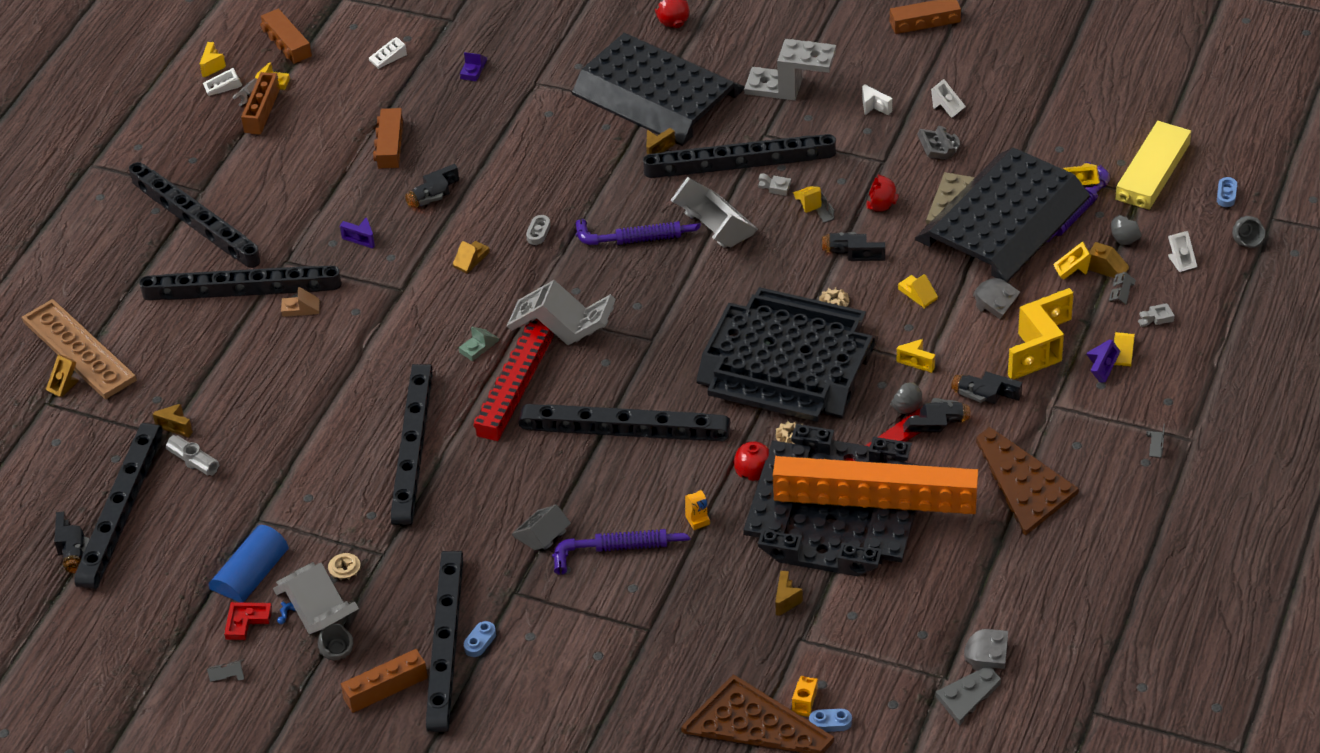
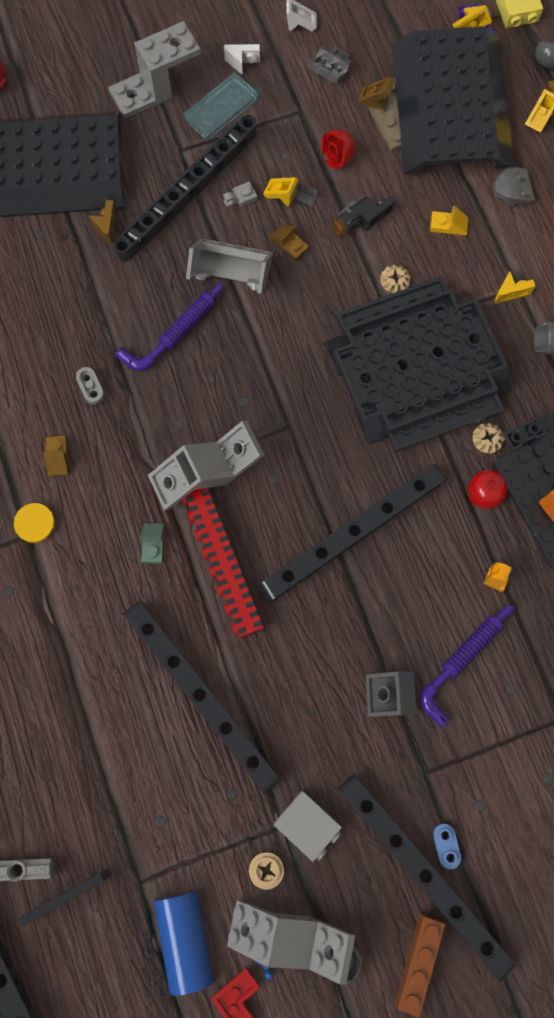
camera: 45 degrees left, 30 degrees up
none -> yellow tile [14,503,55,543]
none -> black tile [18,868,111,927]
none -> clear light blue tile [182,72,259,141]
none -> pearl gold slope [269,225,309,262]
none -> light grey brick [273,790,342,862]
none -> pearl gold slope [358,76,395,110]

